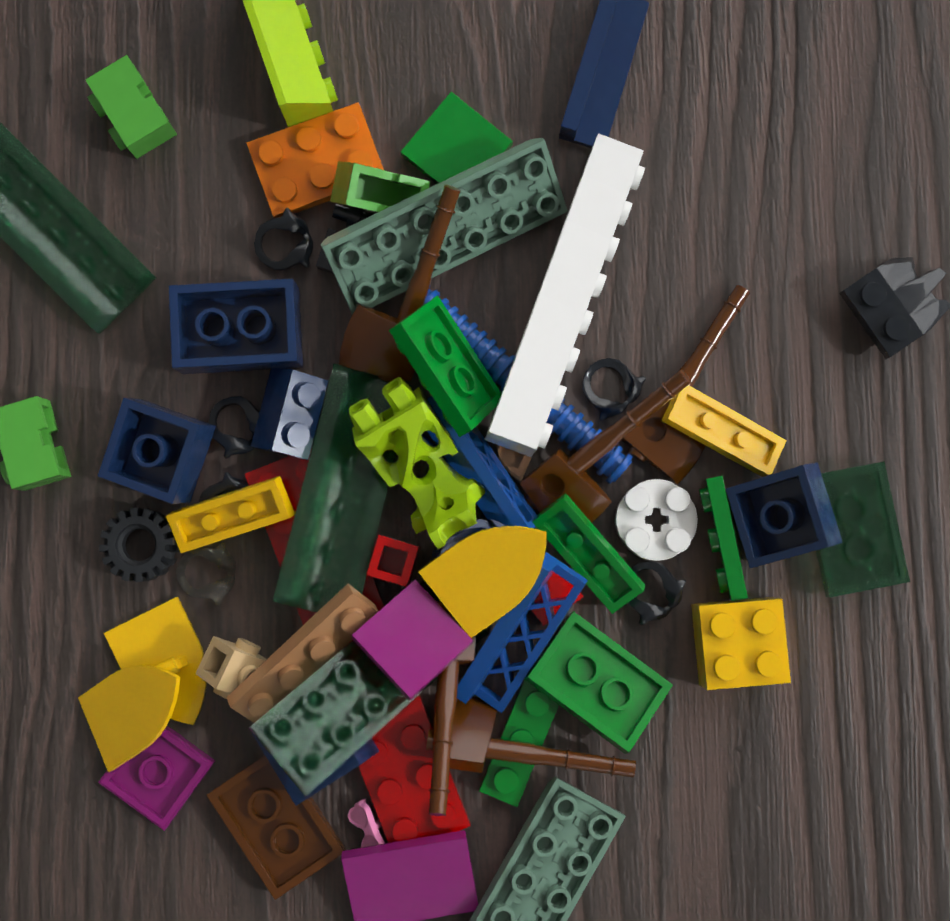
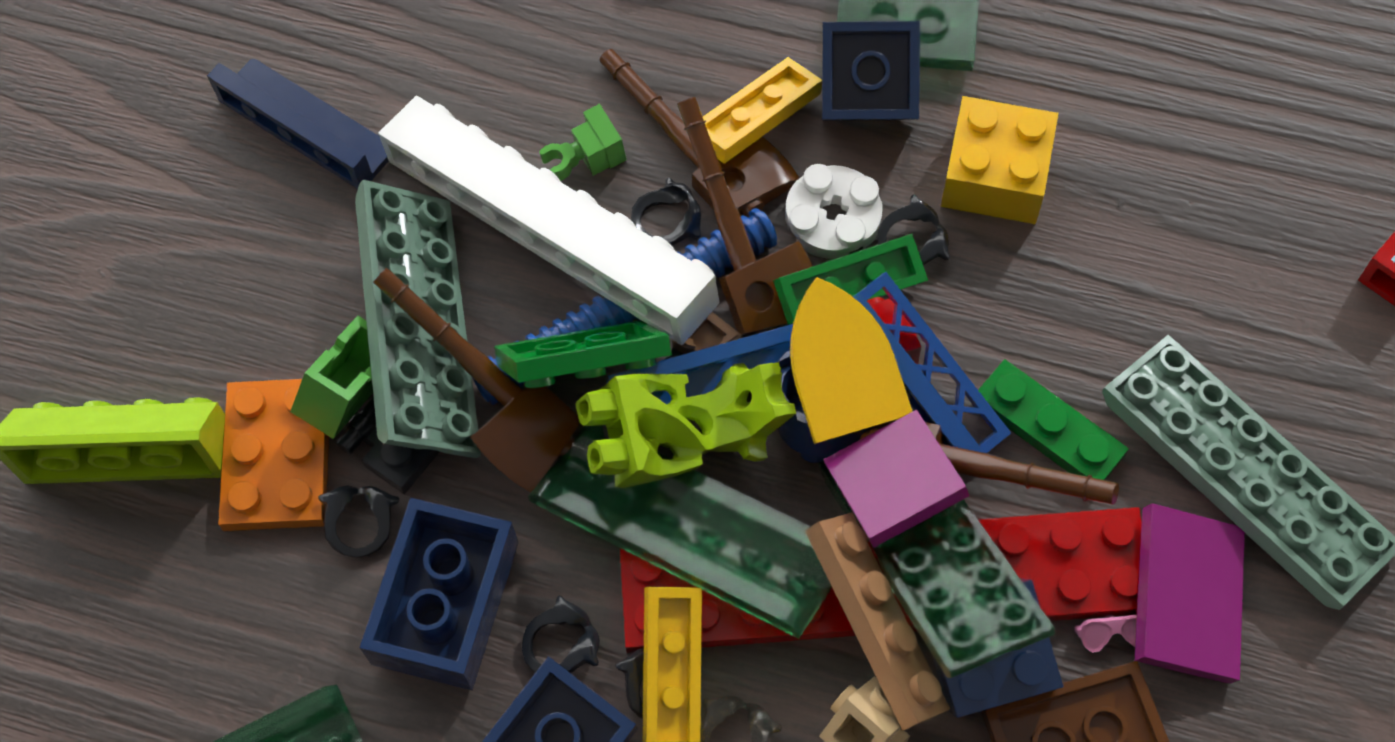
camera: 70 degrees left, 20 degrees down
bright green brick [85,55,177,159] -> none
dark blue brick [251,368,329,460] -> none
red brick [366,535,421,587] -> none
green tile [401,91,513,184] -> none
reddish brown piece [426,694,636,778] -> none
green plate [524,611,673,754] -> none
green plate [699,476,748,601] -> none
none -> bright green piece [539,104,627,181]

